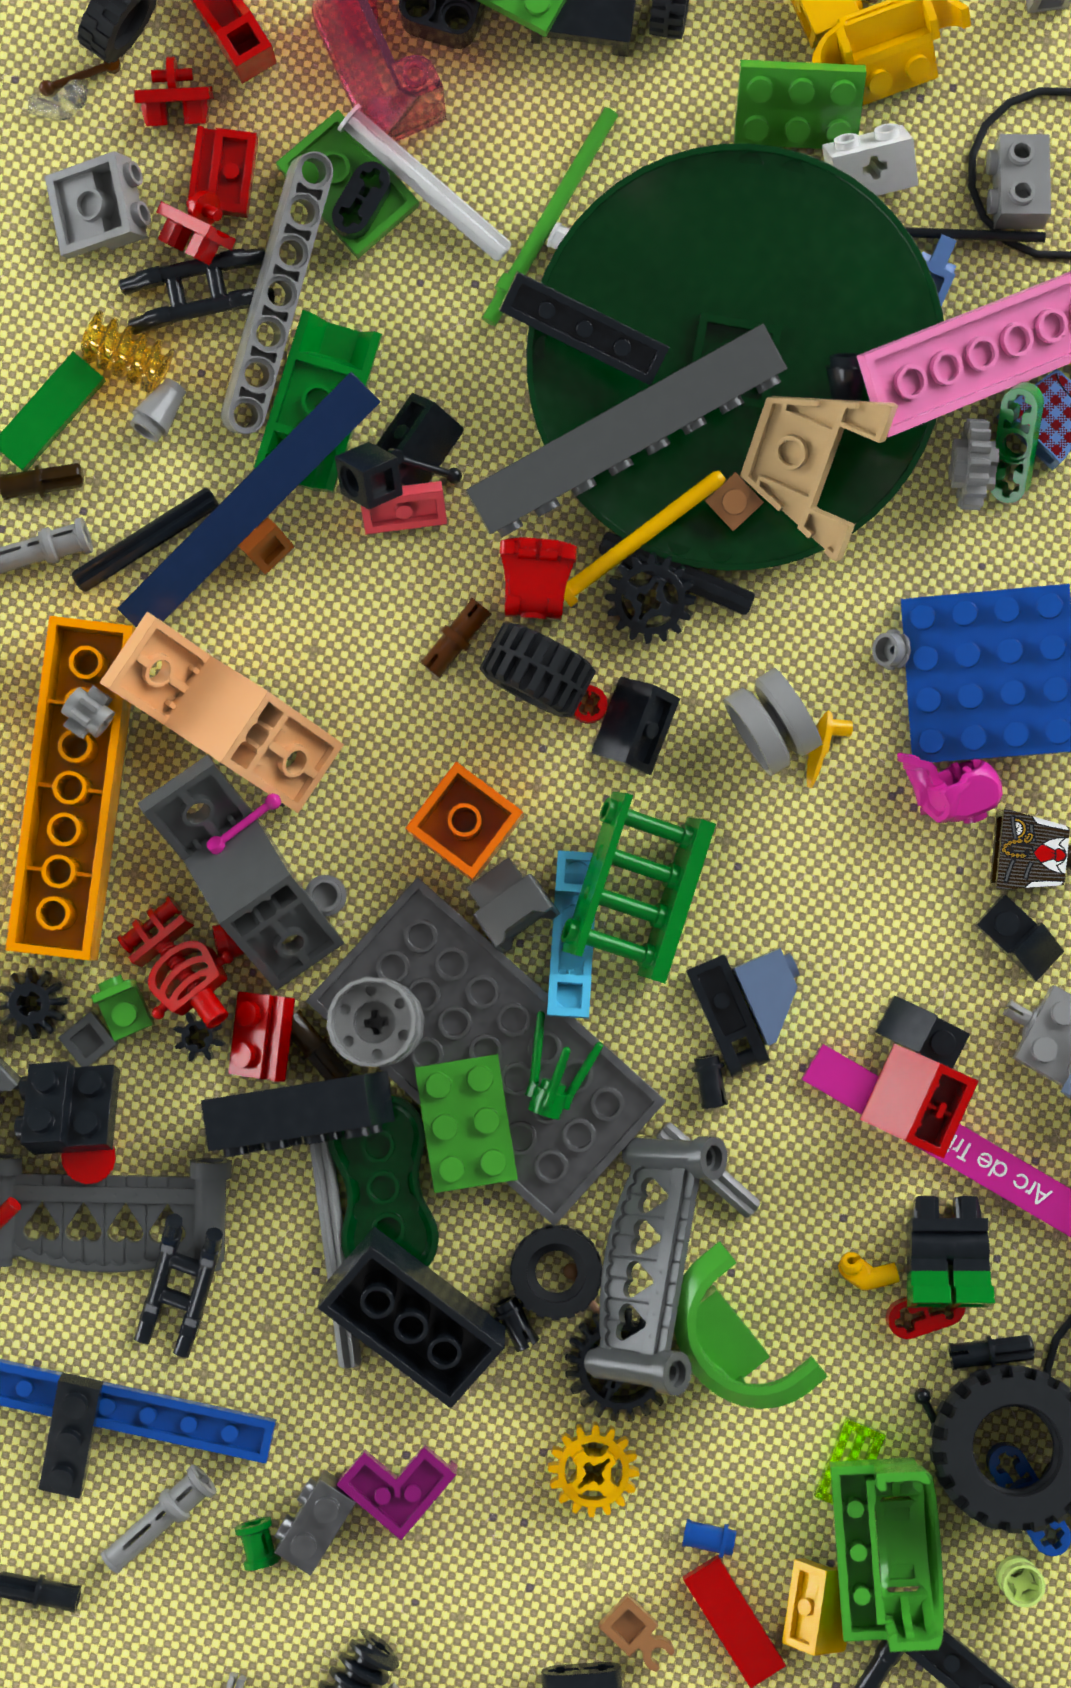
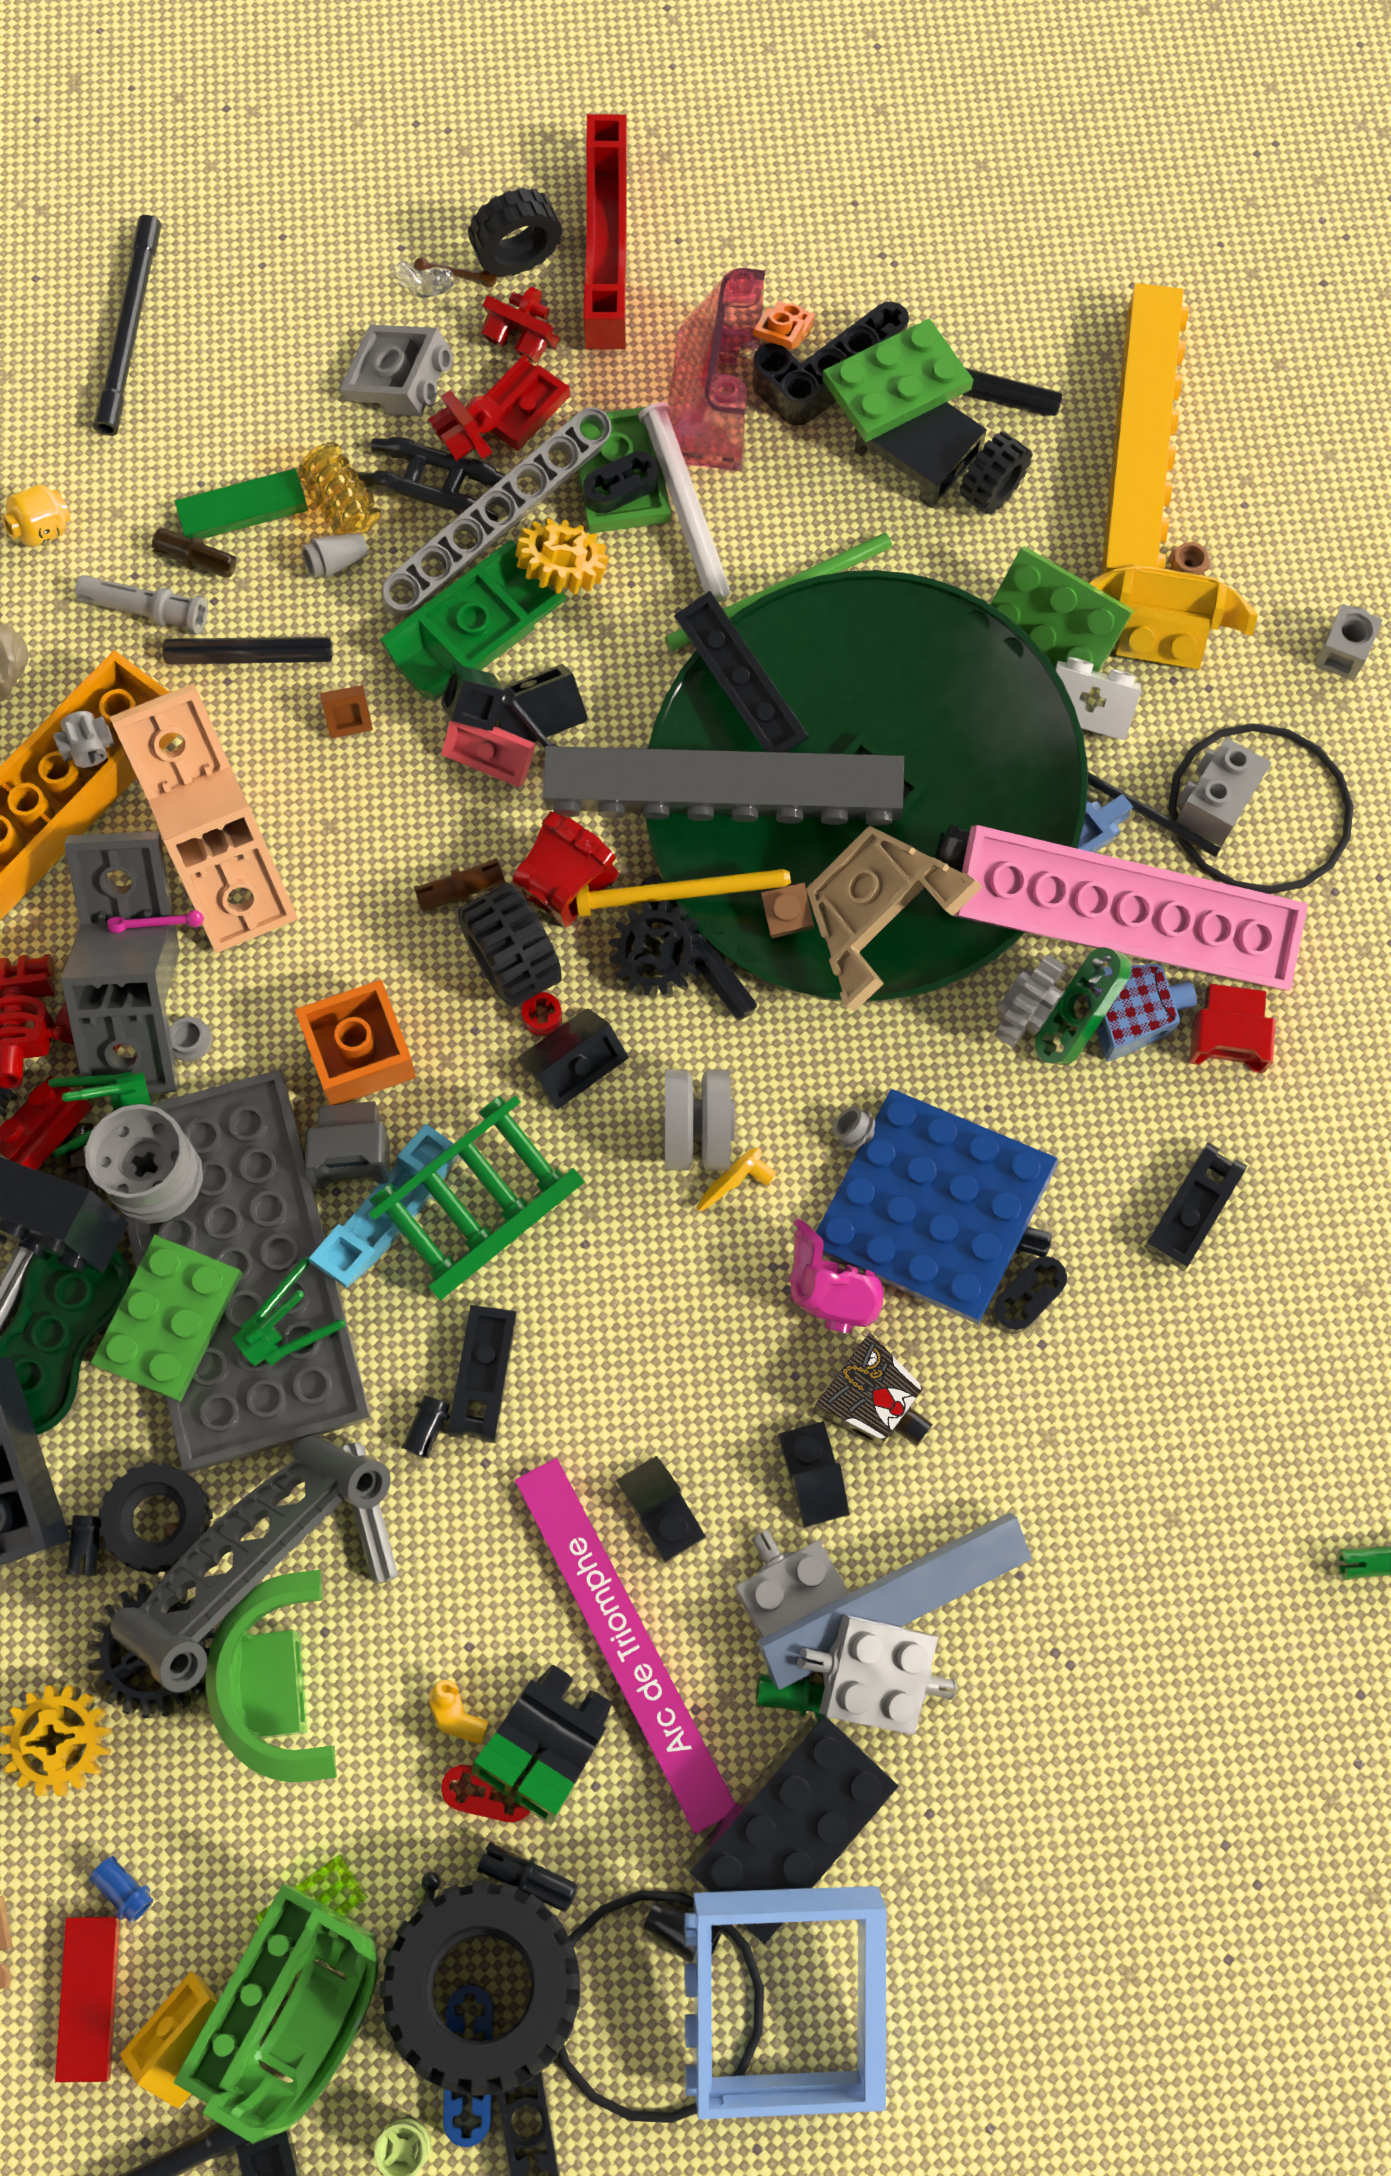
camera: 30 degrees right, 15 degrees down
dark blue tile [117,372,381,627] -> none
sand blue slope [731,948,800,1046] -> none
slope [859,1043,979,1159] -> none
none -> green plant [48,1071,152,1157]
none -> yellow gear [515,518,609,595]

